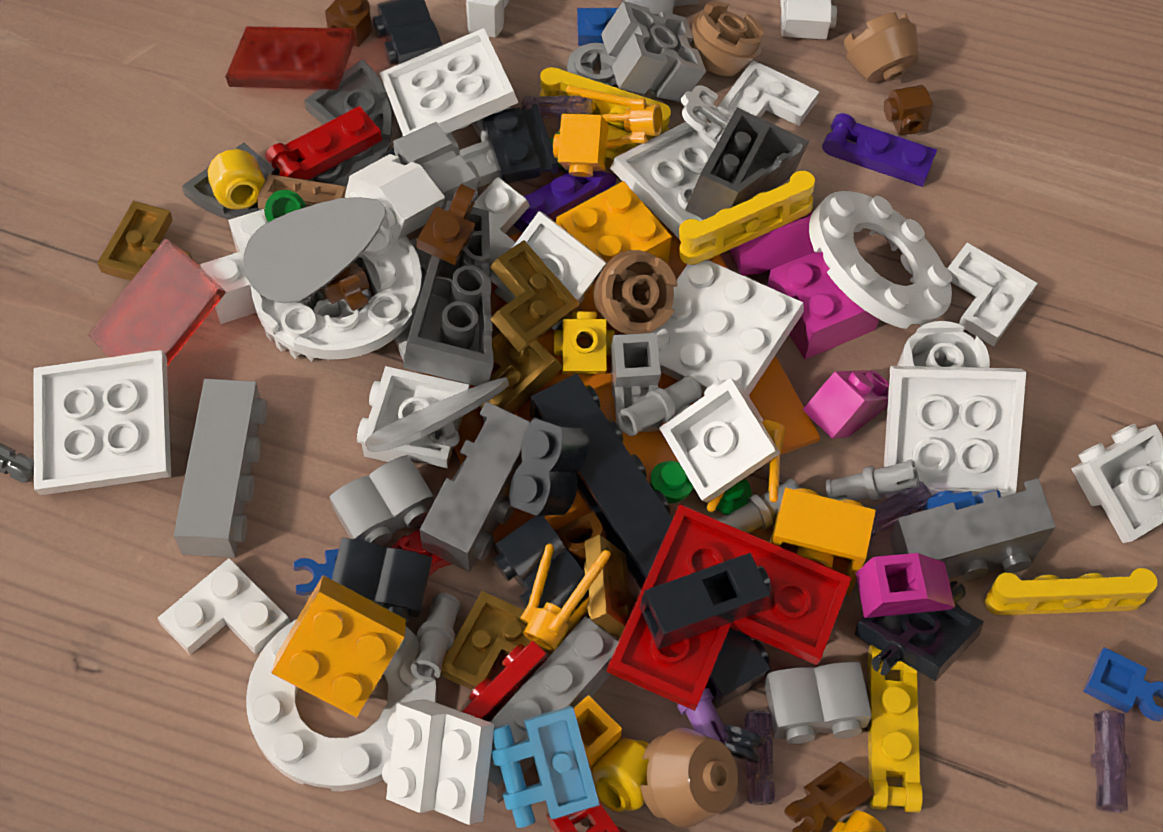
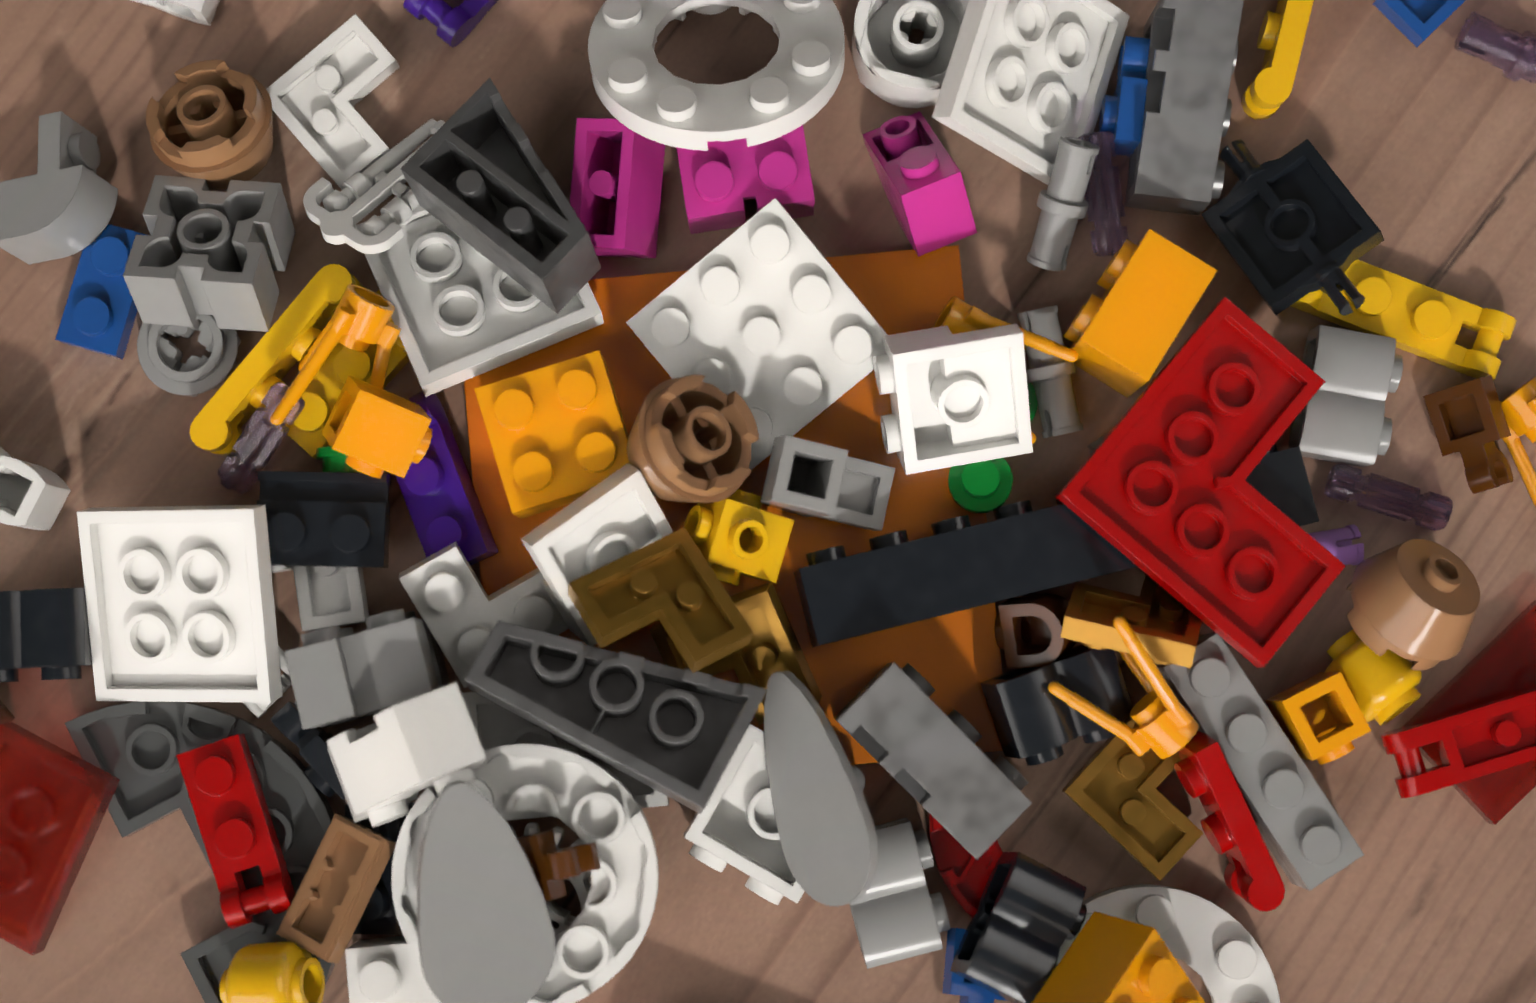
camera: 65 degrees left, 25 degrees up
green plate [264,190,306,222] -> none
white plate [382,699,495,825] -> none
light grey pin [411,593,460,681] -> none
reddish brown plate [416,184,477,265] -> none
dark azure plate [491,706,600,828] -> none
black brick [509,418,590,516] -> none
light grey pin [618,376,702,436] -> none
black brick [639,552,771,649] -> none
yellow plate [679,171,815,265] -> none
black bush [721,725,766,763] -> none
dark pink slope [855,553,955,618] -> none

